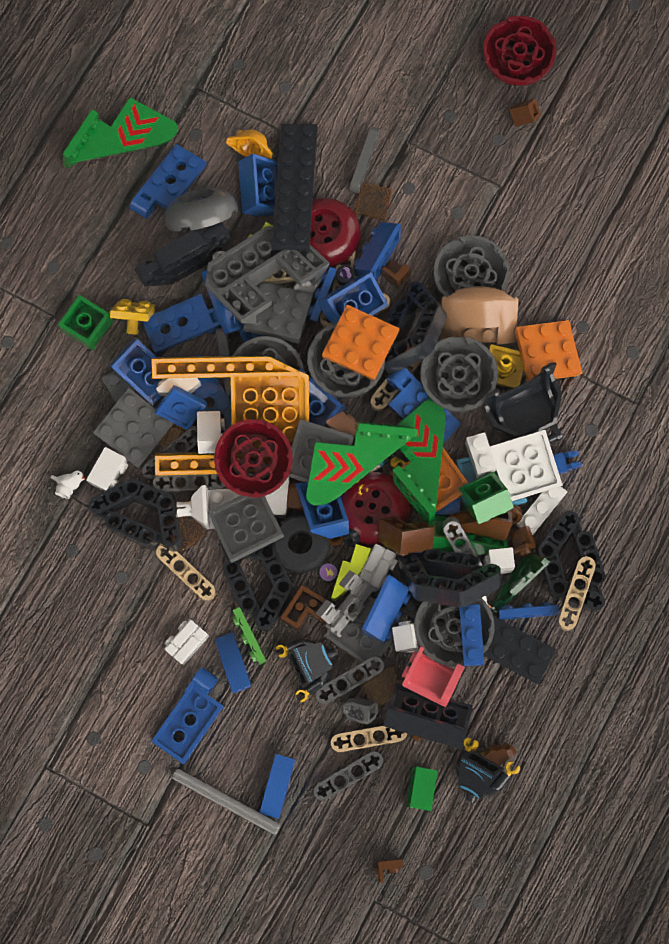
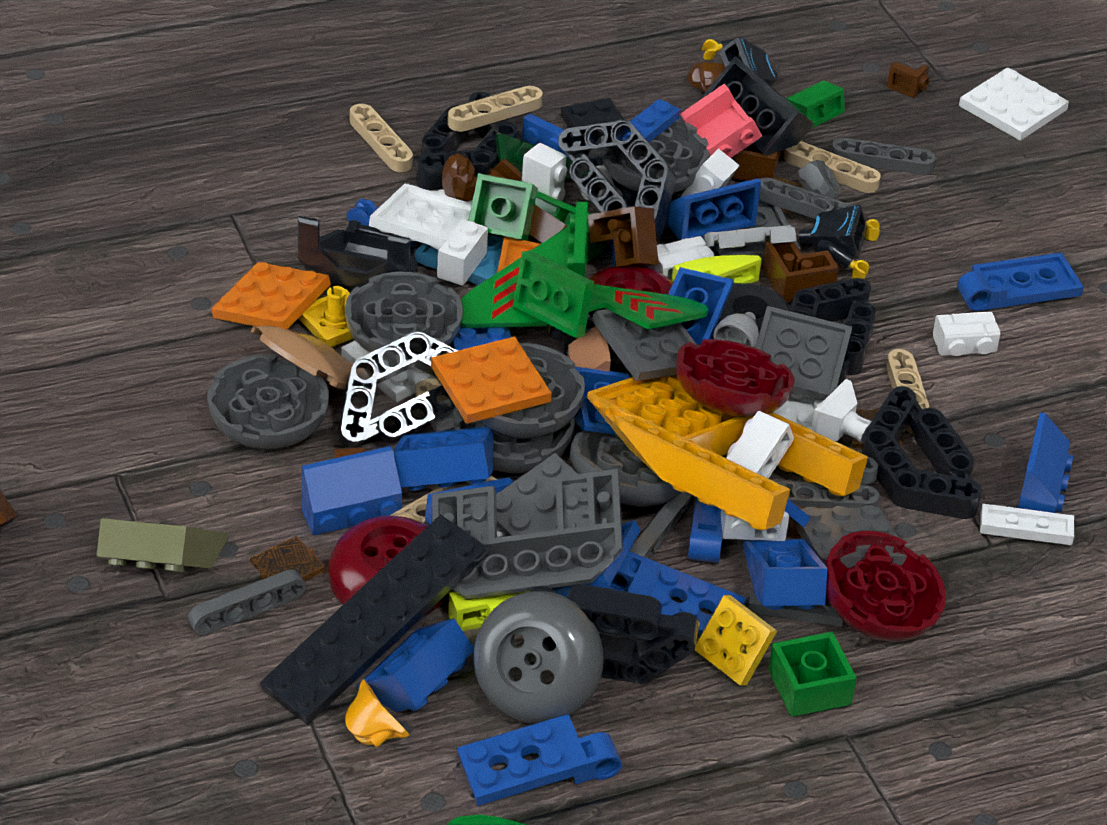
camera: 150 degrees left, 35 degrees down
white animal [50,471,85,499] -> none
white brick [87,447,128,492] -> none
light grey axle [172,769,280,834] -> none
blue slope [215,632,252,693] -> none
bright green plate [232,607,267,665] -> none
blue slope [260,754,296,819] -> none
black tile [336,265,355,285] -> none
dark grey beam [442,517,483,566] -> none
none -> olive wedge [97,518,229,572]
none -> tan beam [350,104,413,172]
none -> reddish brown rock [442,153,477,202]
none -> light grey helmet [713,312,759,348]
none -> dark red brick [824,531,946,642]
none -> white plate [959,67,1069,141]
none -> white plate [980,504,1074,545]
none -> blue slope [1018,412,1074,513]

